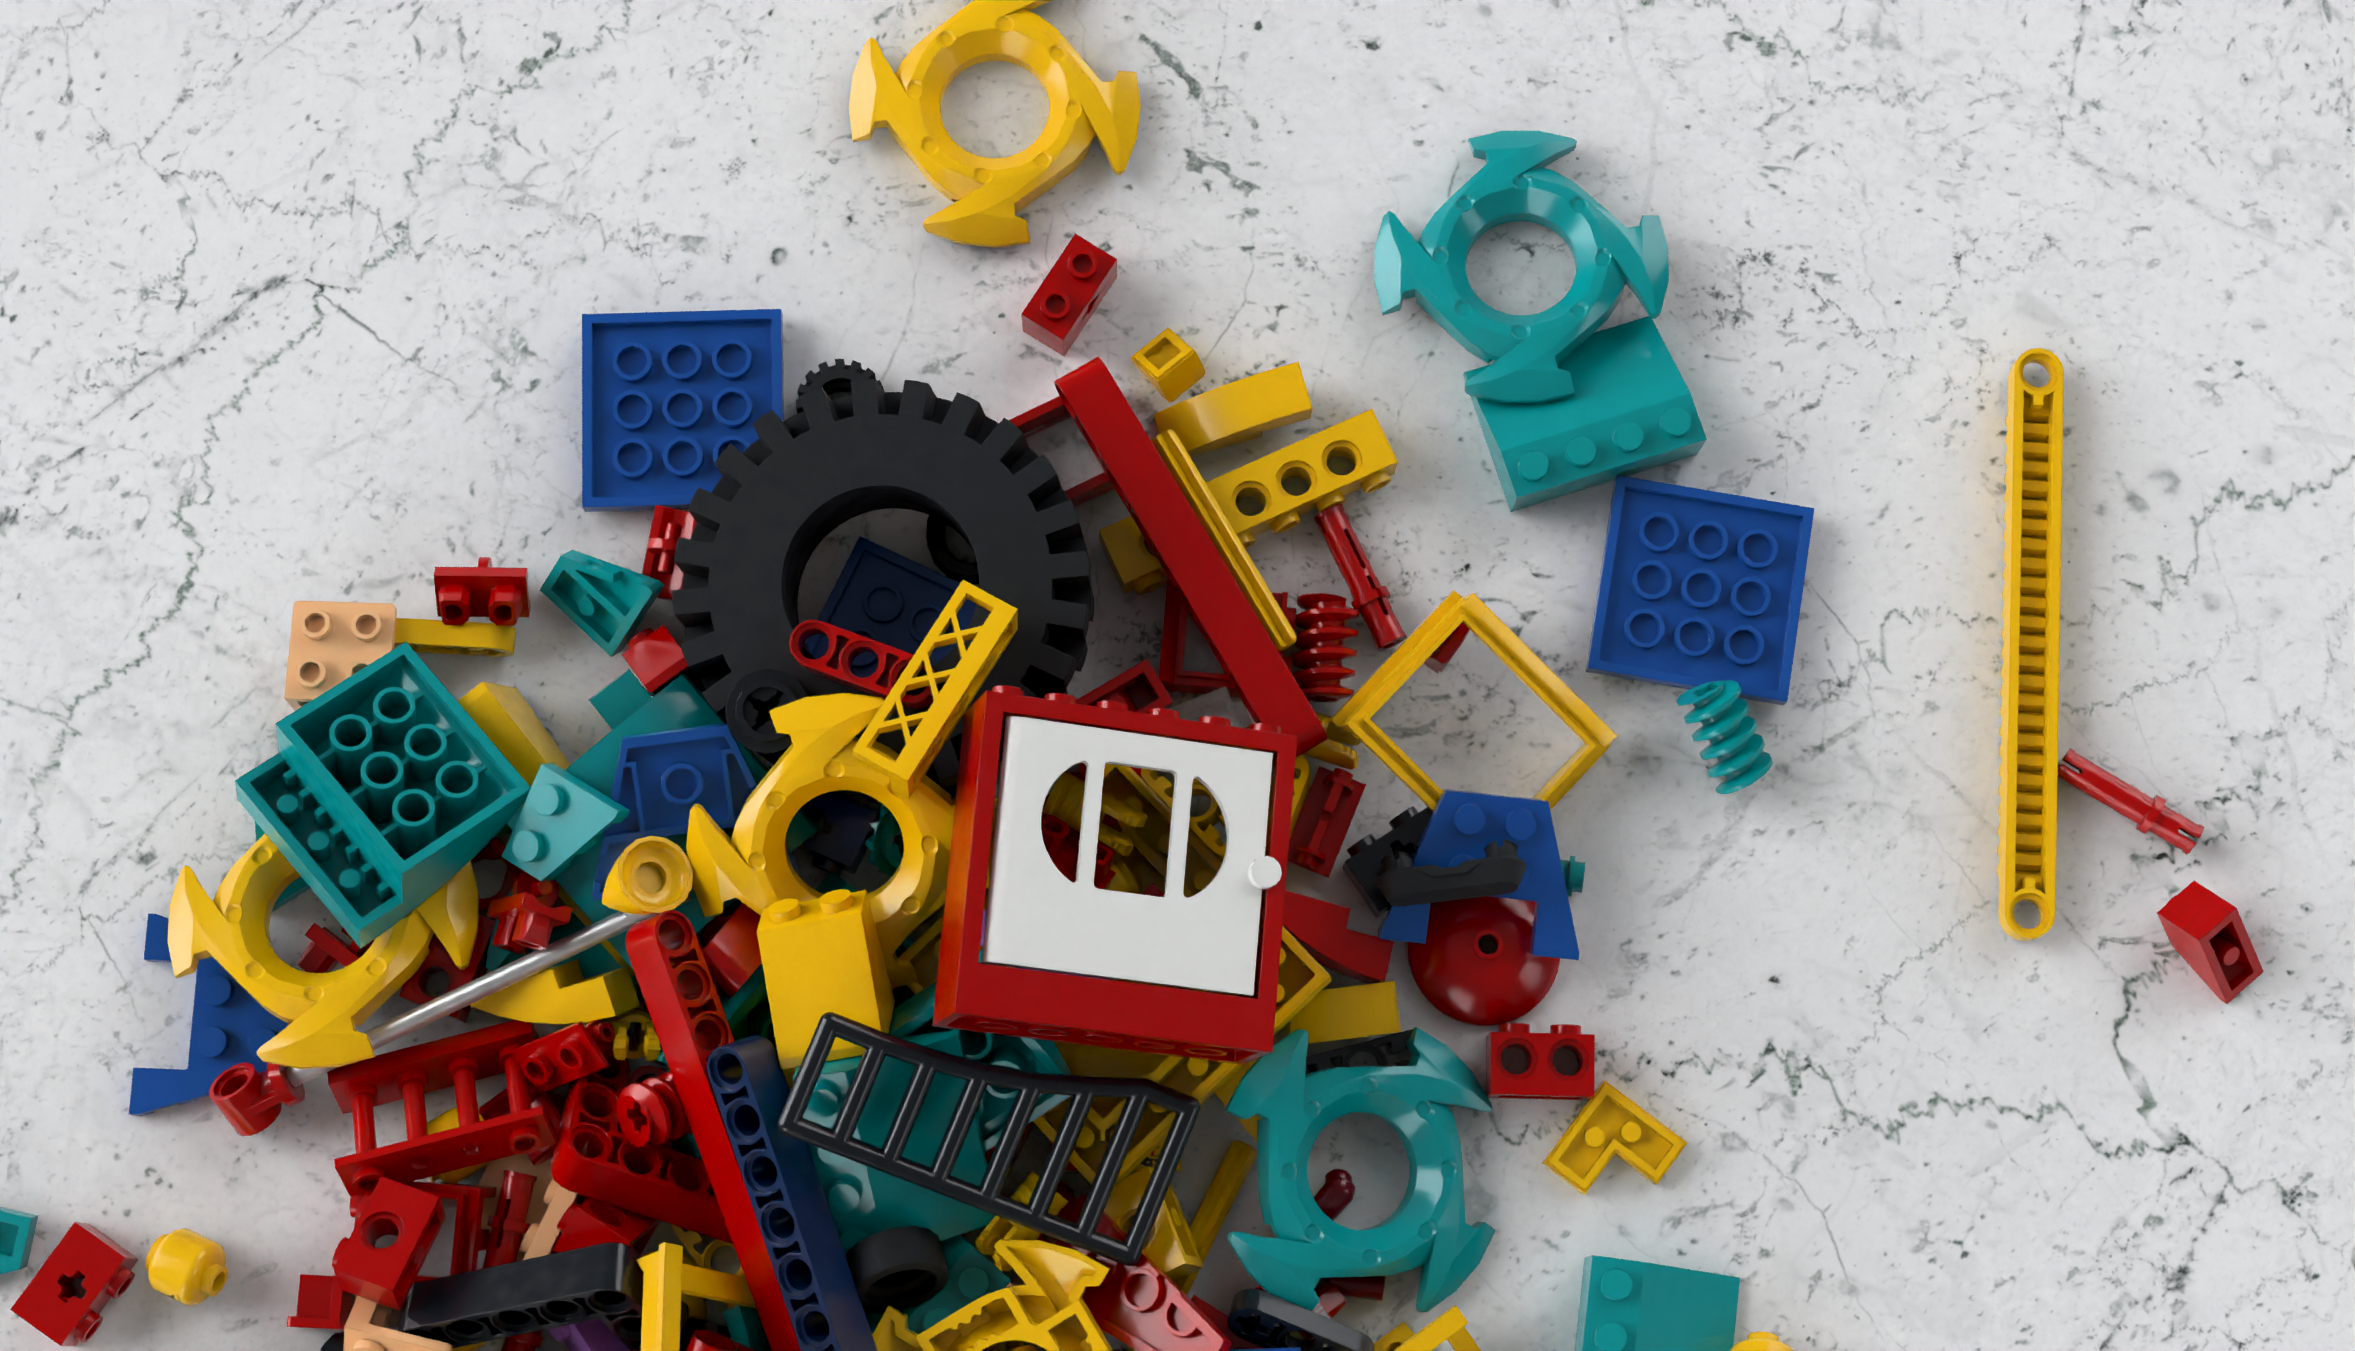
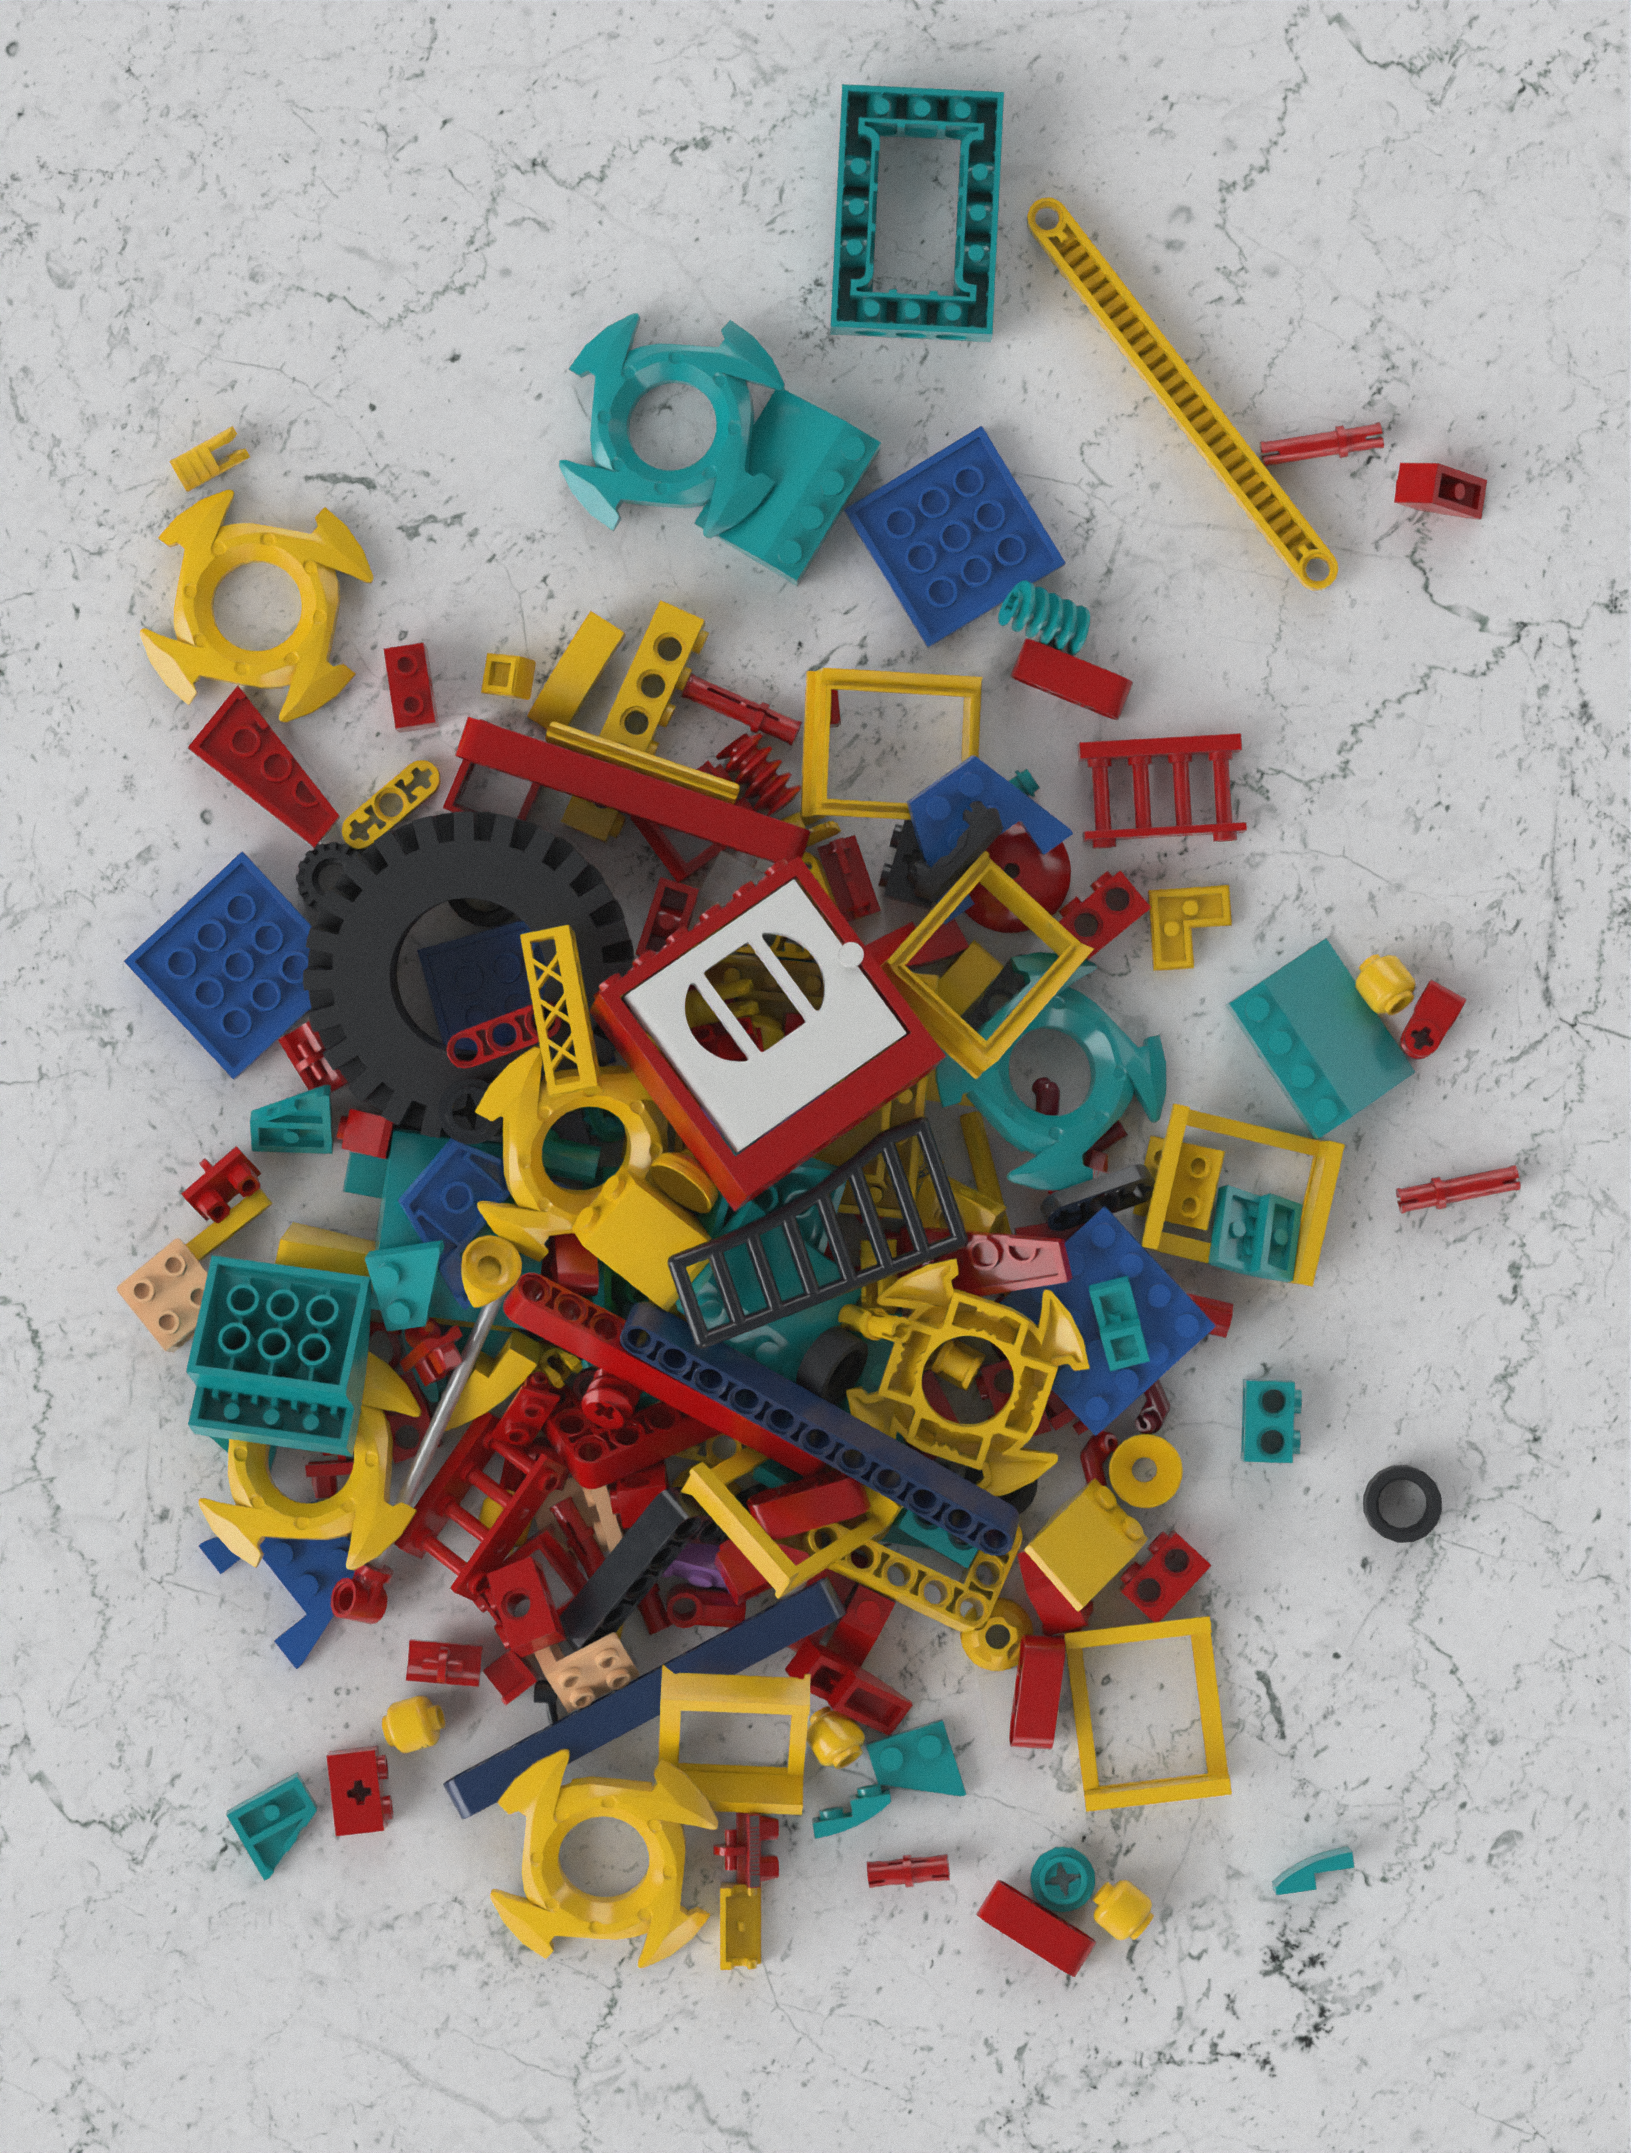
camera: 30 degrees left, 10 degrees up
none -> red wing [188,685,340,848]
none -> yellow beam [342,760,441,850]
none -> red hips [406,1639,483,1687]
none -> teal piece [542,1129,601,1184]
none -> yellow piece [649,1150,718,1213]
none -> teal brick [830,84,1004,342]
none -> yellow pin [838,1304,912,1344]
none -> yellow piece [880,851,1094,1080]
none -> red beam [1010,639,1133,720]
none -> red fence [1077,733,1247,849]

